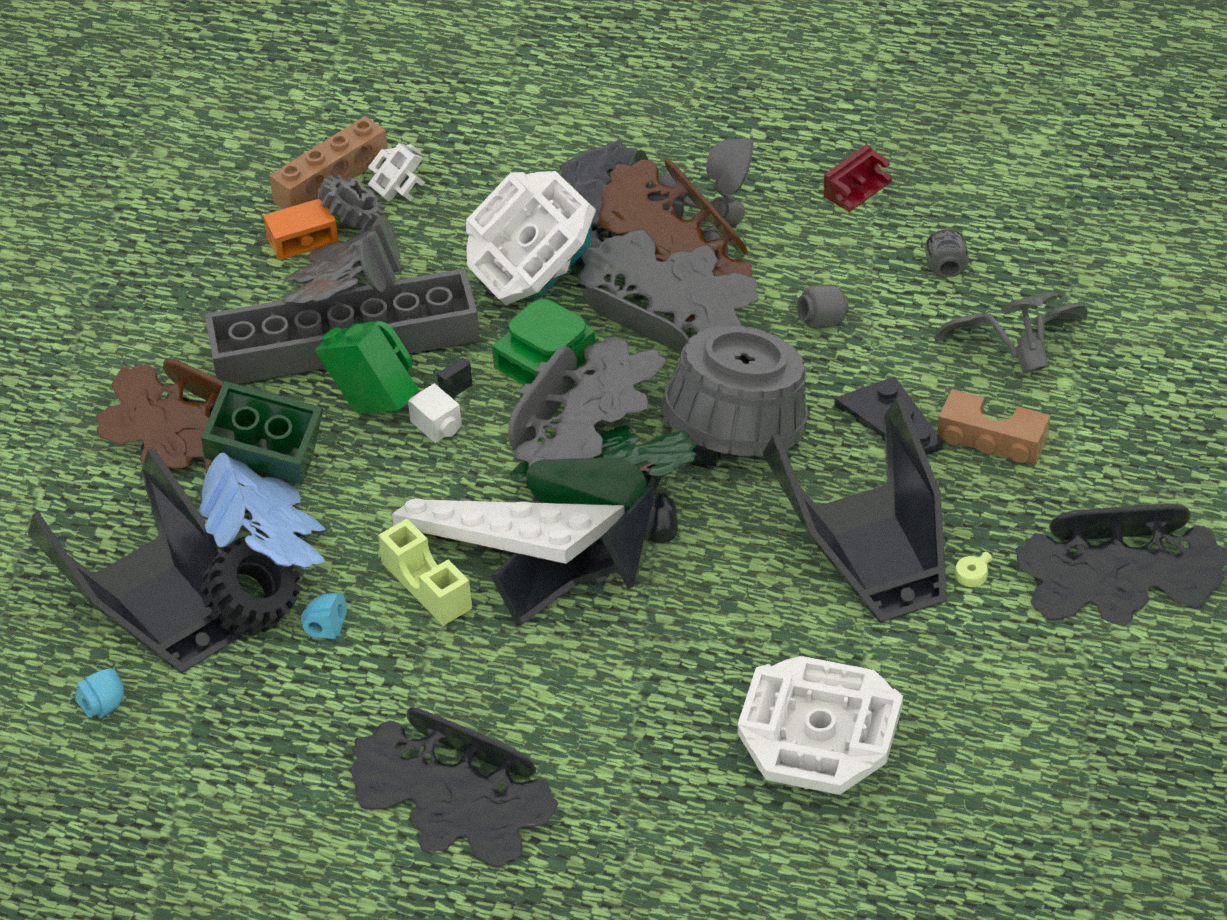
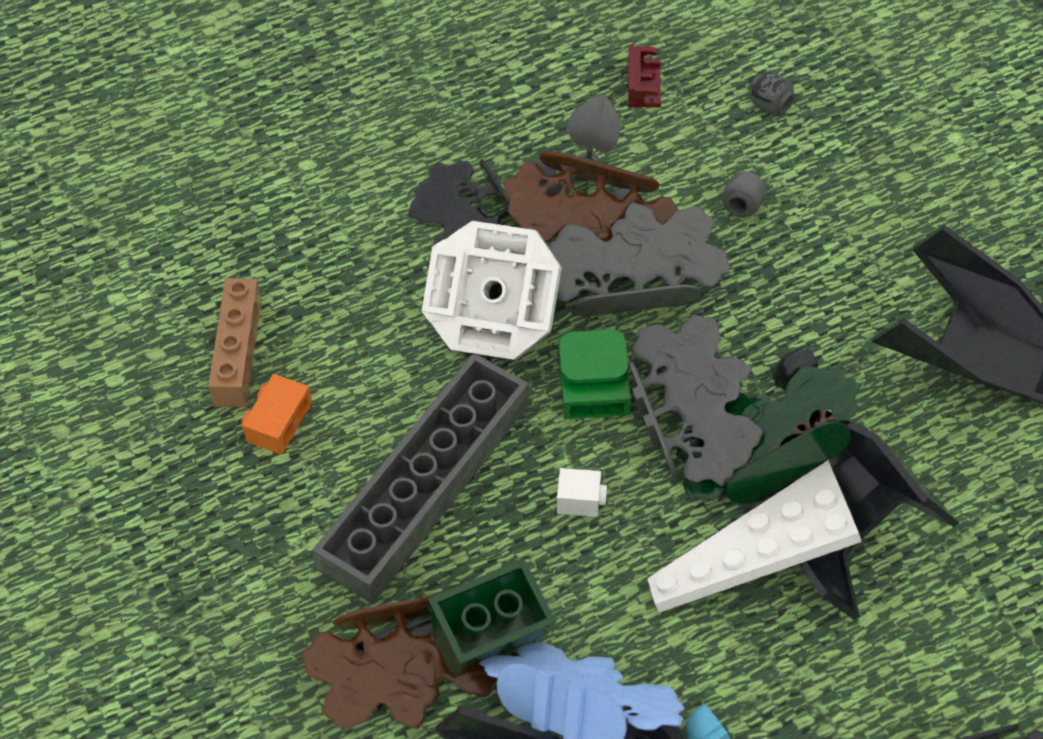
camera: 45 degrees left, 10 degrees up
dark grey plant [282,215,402,304] -> none
green brick [315,321,418,414] -> none
dark grey gear [317,174,385,230] -> none
white piece [368,143,425,202] -> none
yellowish green arch [378,519,472,626] -> none
black tile [437,358,473,398] -> none
dark grey piece [661,326,808,456] -> none
black wing [834,376,943,456] -> none
dark grey plant [934,292,1088,374] -> none
medium nougat arch [938,389,1051,465] -> none

